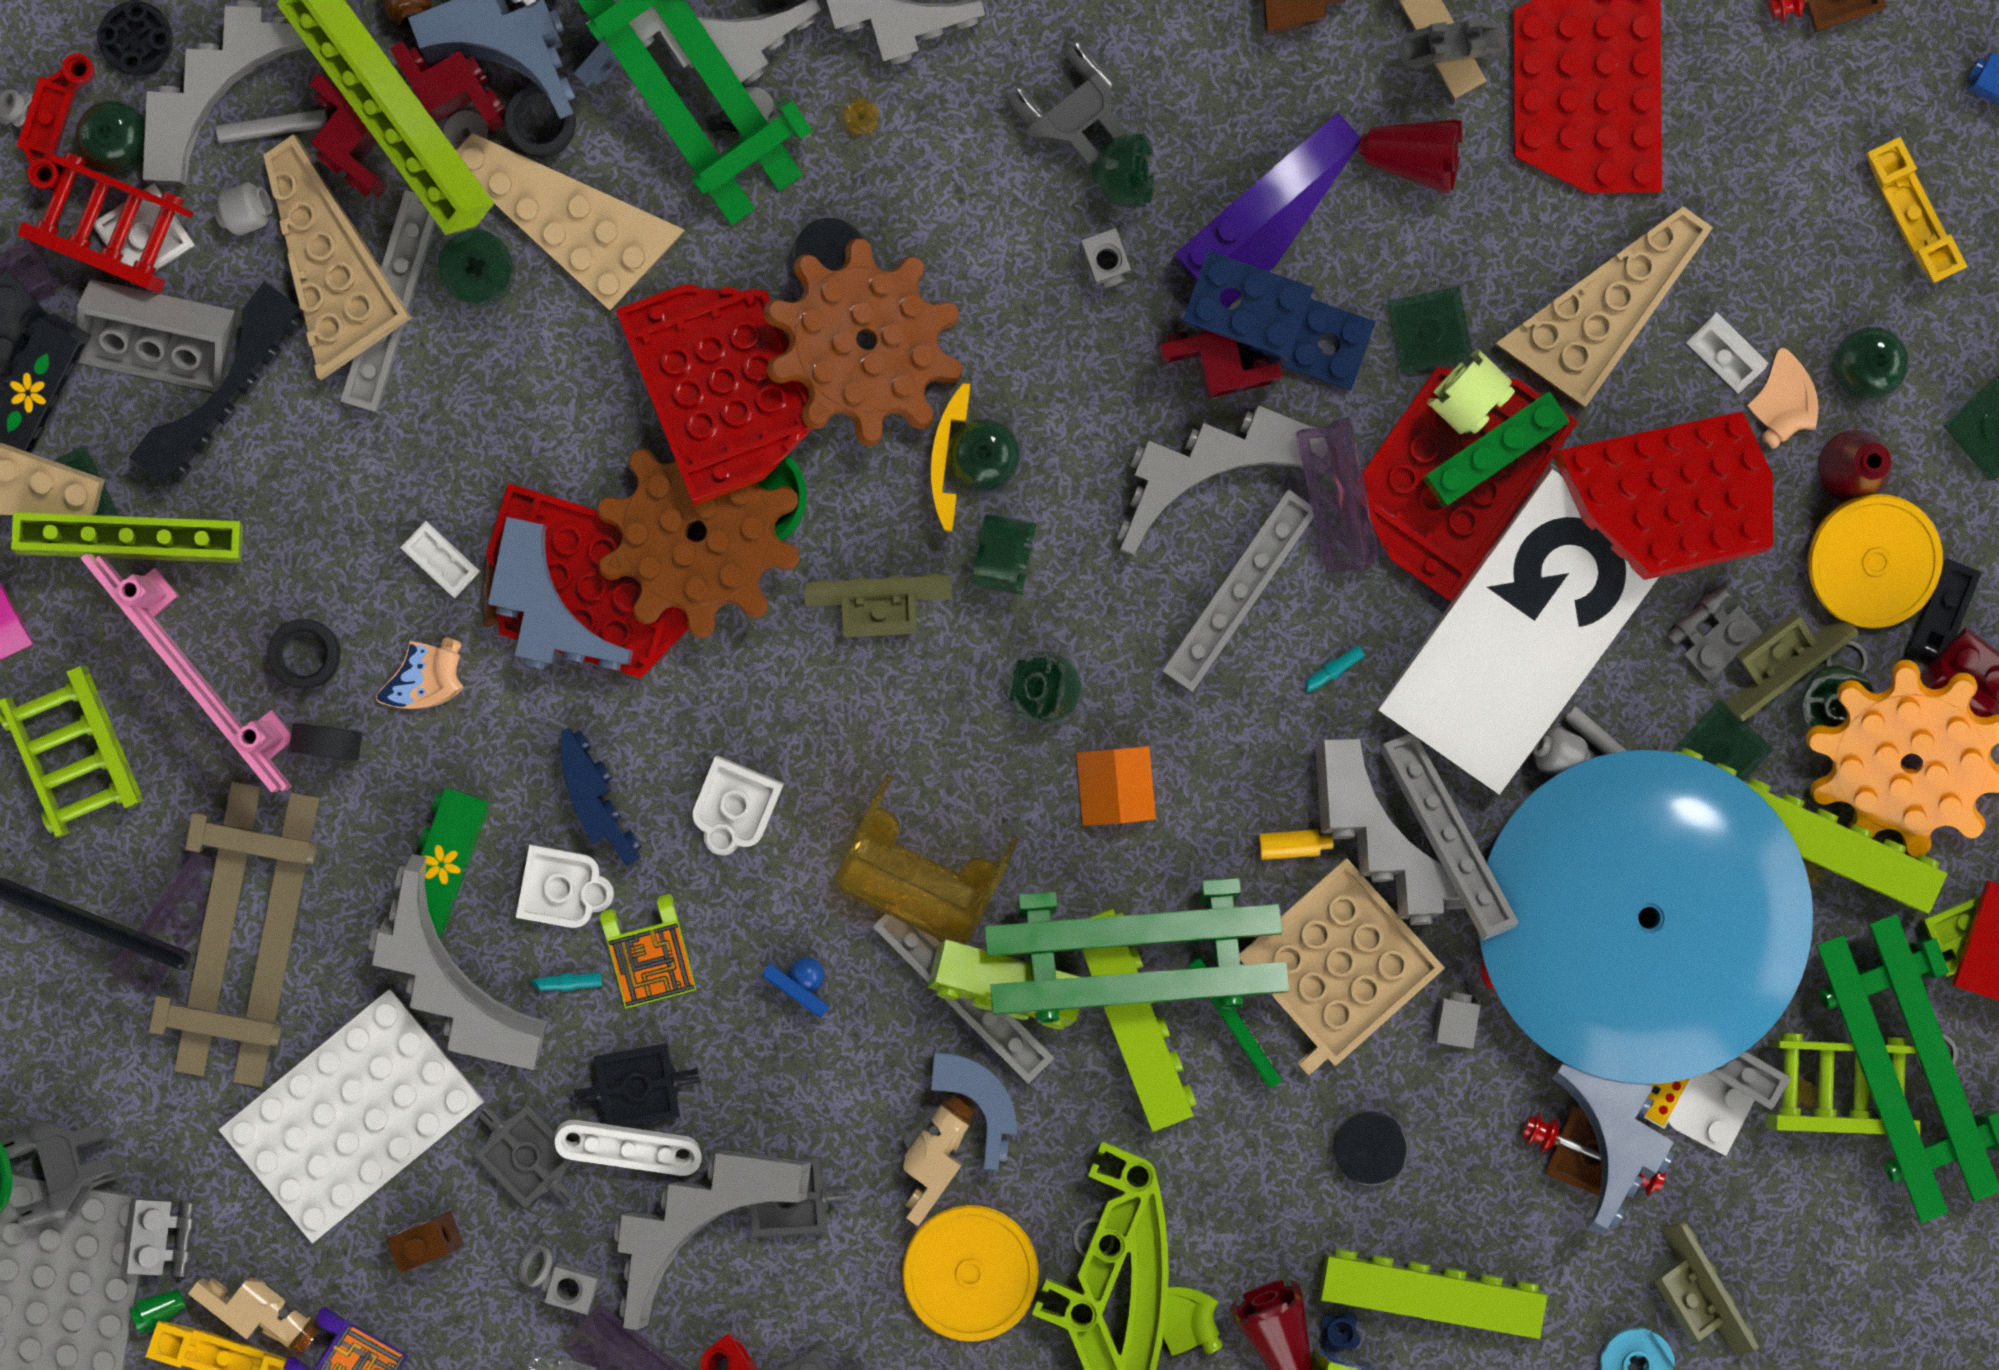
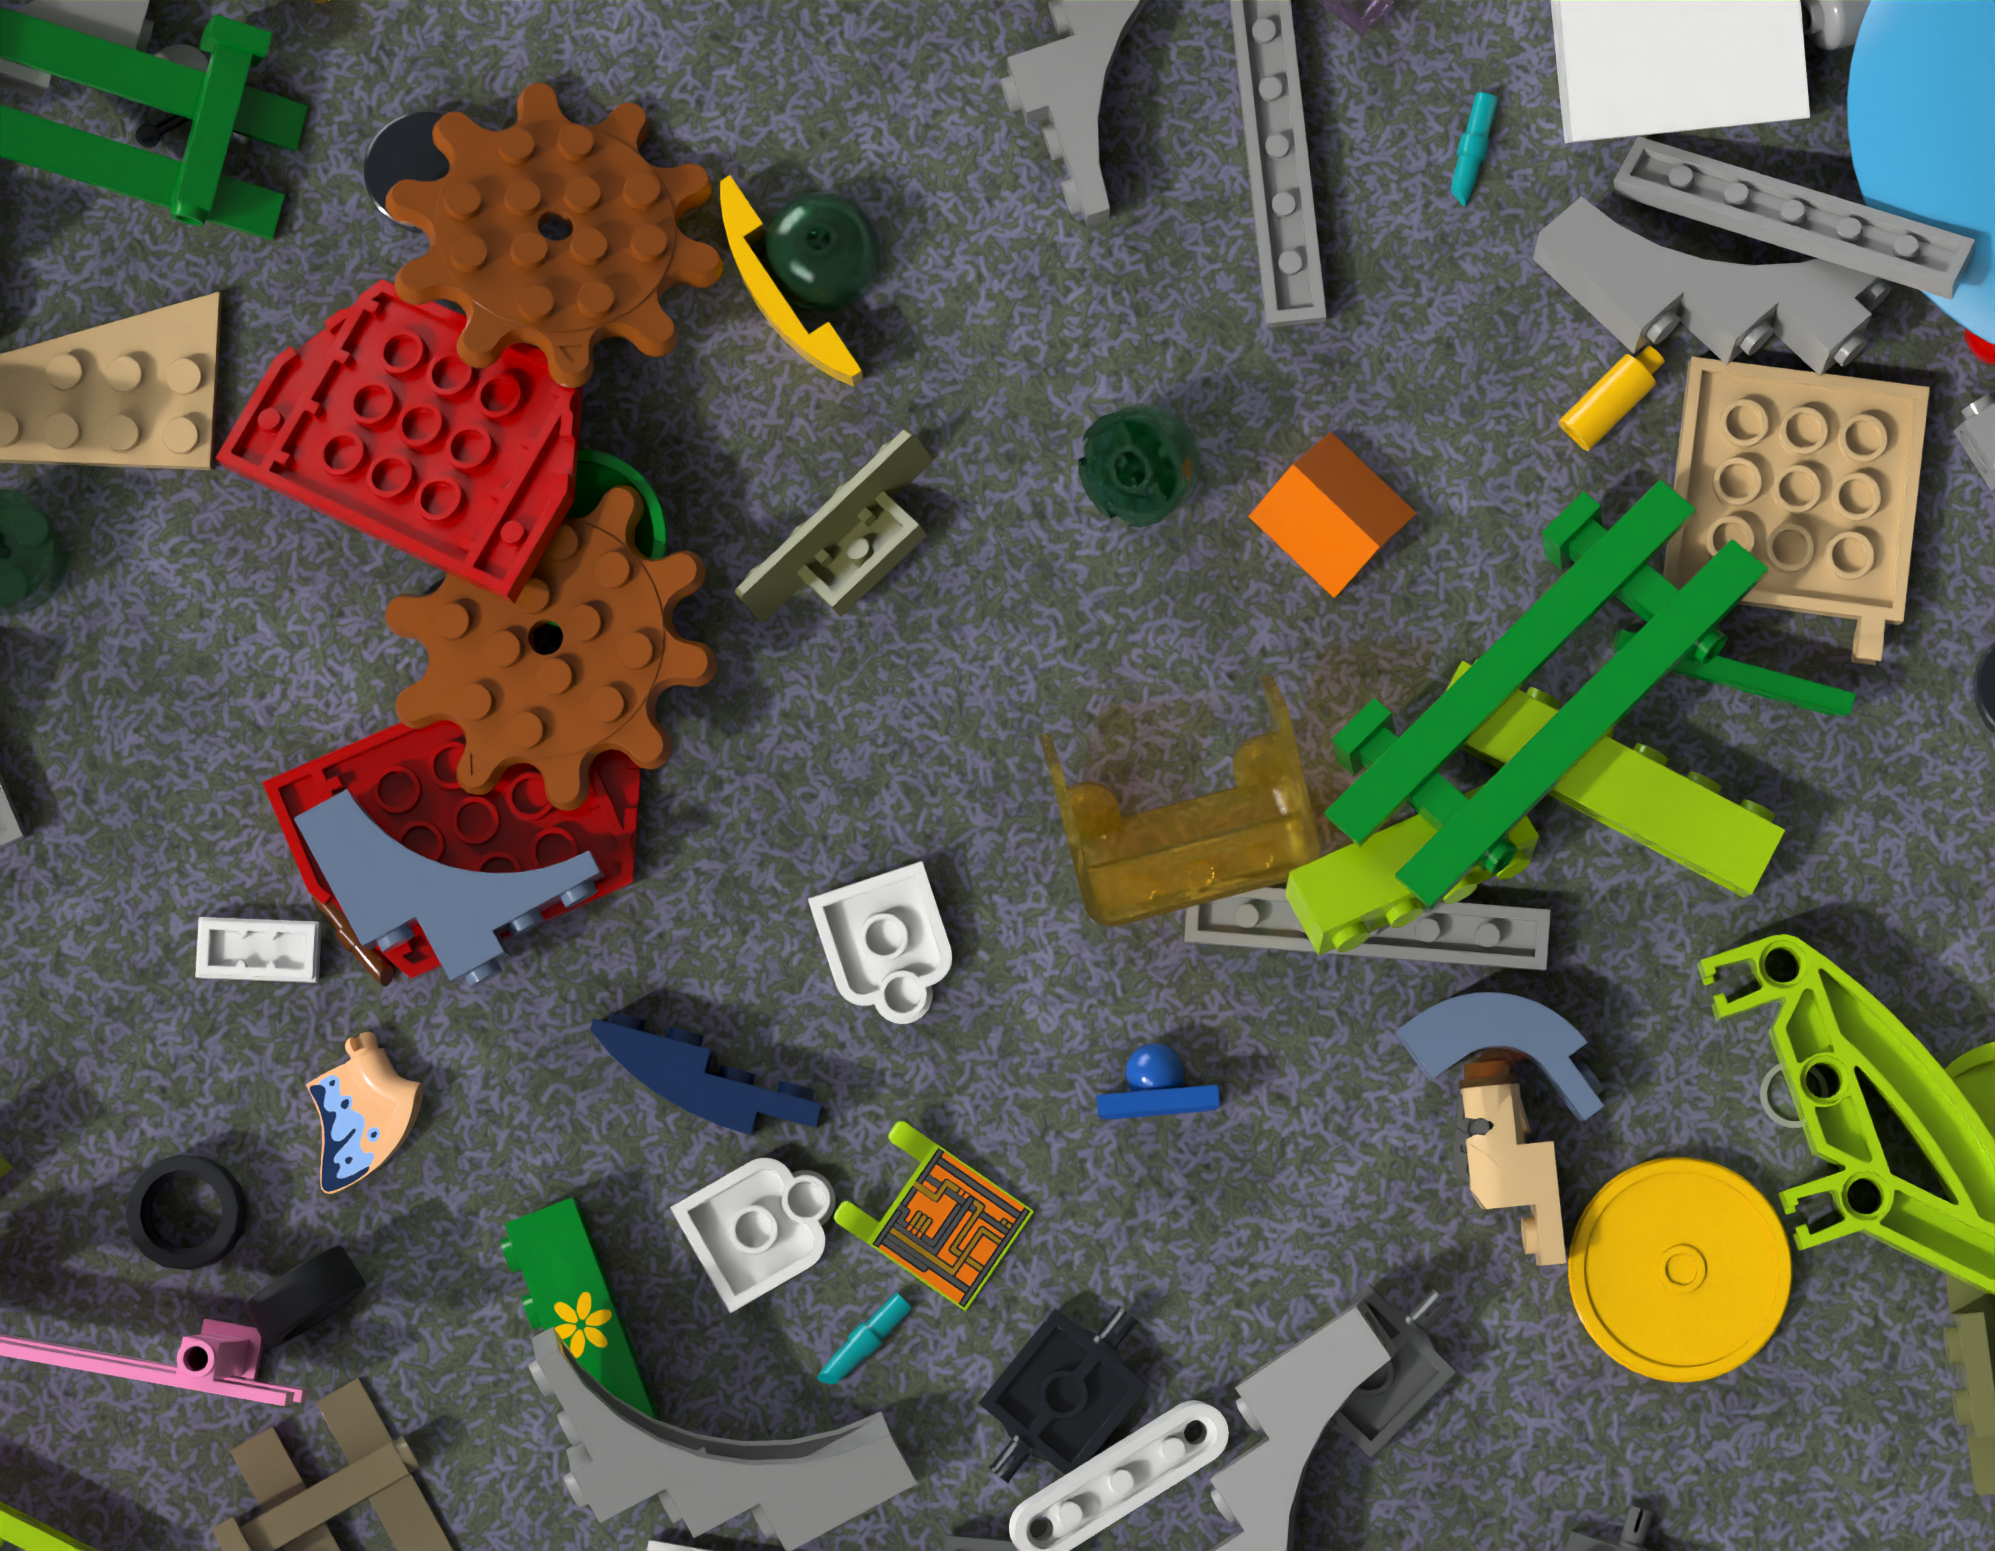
camera: 35 degrees left, 5 degrees down
clear green brick [971,514,1037,595] -> none

